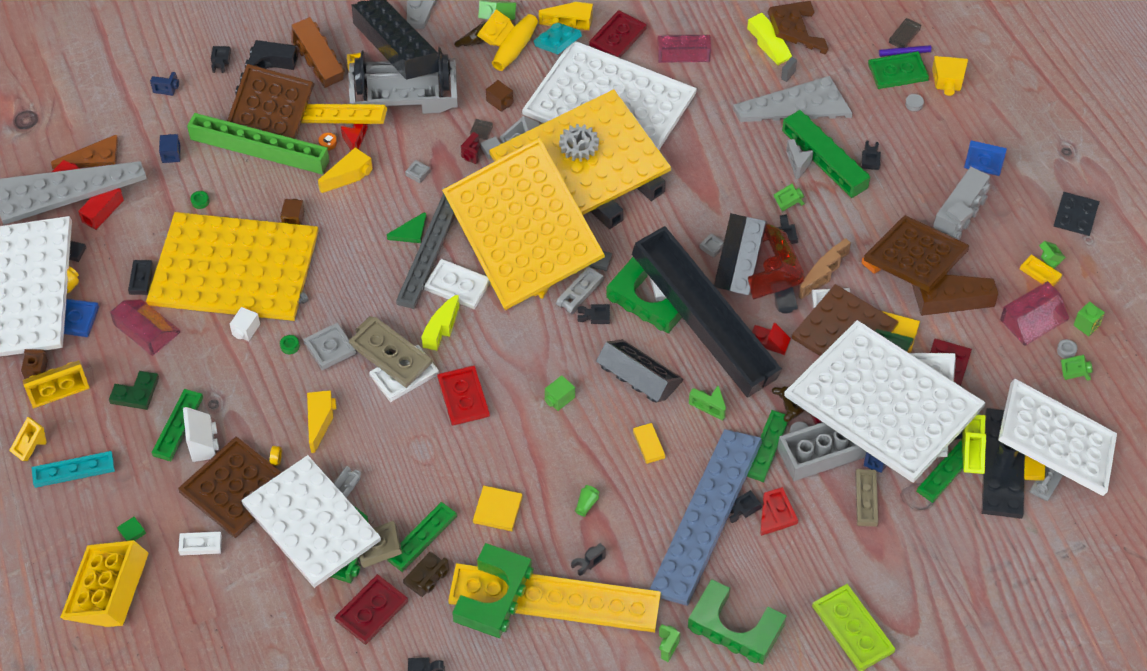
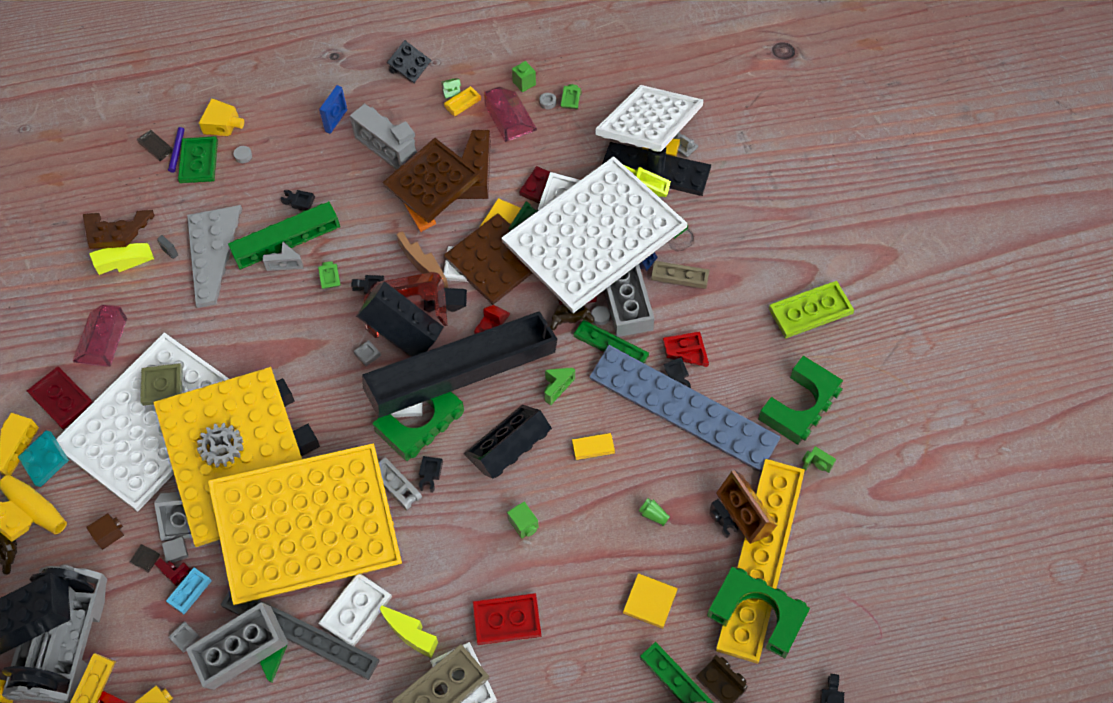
camera: 80 degrees left, 5 degrees up
none -> olive plate [140,363,183,406]
none -> medium azure plate [166,568,212,615]
none -> light grey brick [186,602,289,690]
none -> dark orange slope [716,470,777,544]

